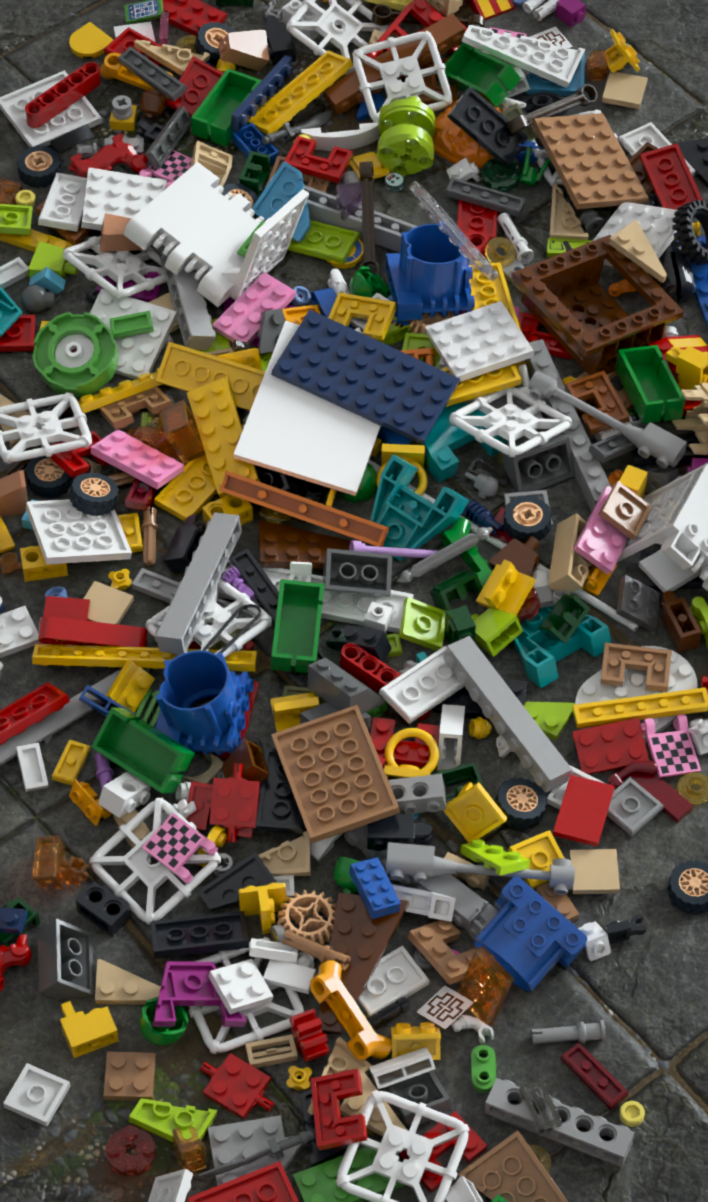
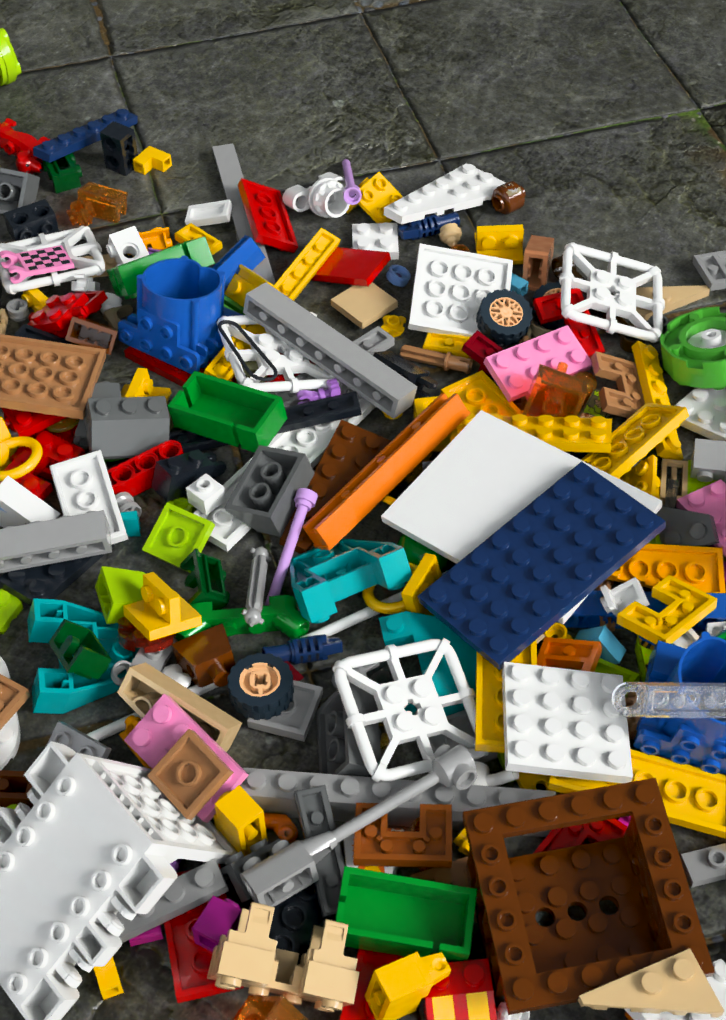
camera: 115 degrees right, 5 degrees down
red beam [38,616,147,647] -> none
white bracket [289,562,312,582] -> none
dark green window [444,605,476,645] -> none

